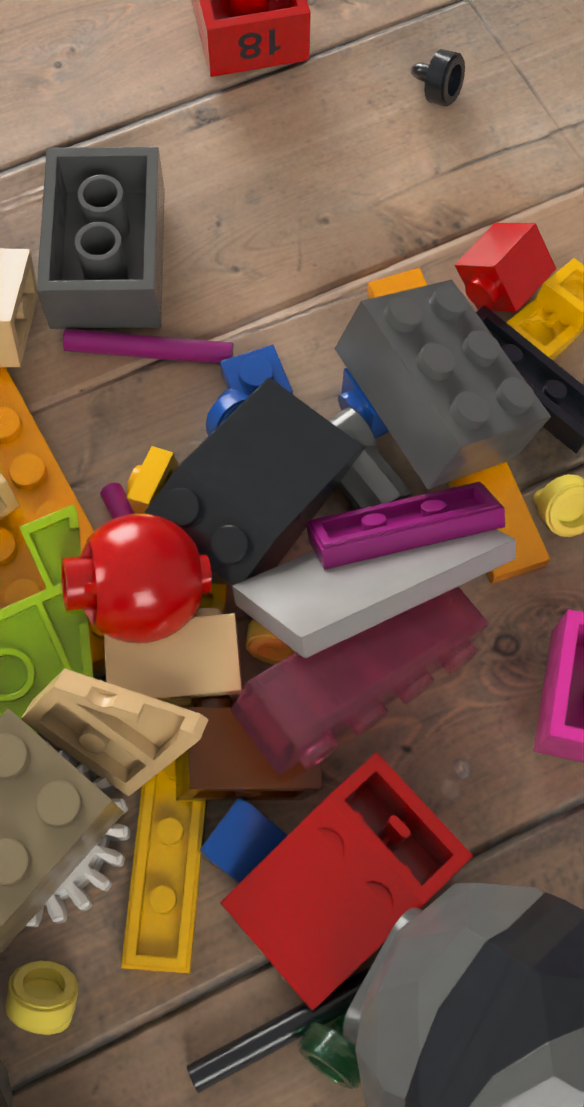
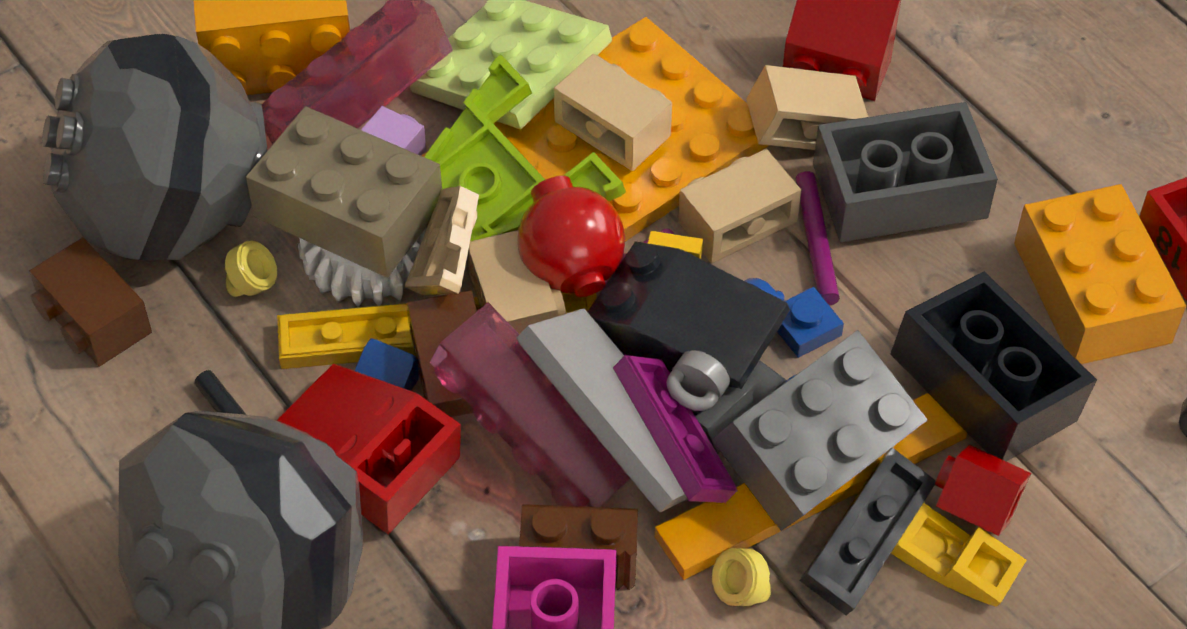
camera: 80 degrees right, 15 degrees down
none -> reddish brown brick [519,504,638,590]
none -> light grey tile [667,350,730,411]
none -> tan brick [678,149,801,264]
none -> black brick [890,271,1097,462]
none -> light orange brick [1014,184,1186,364]

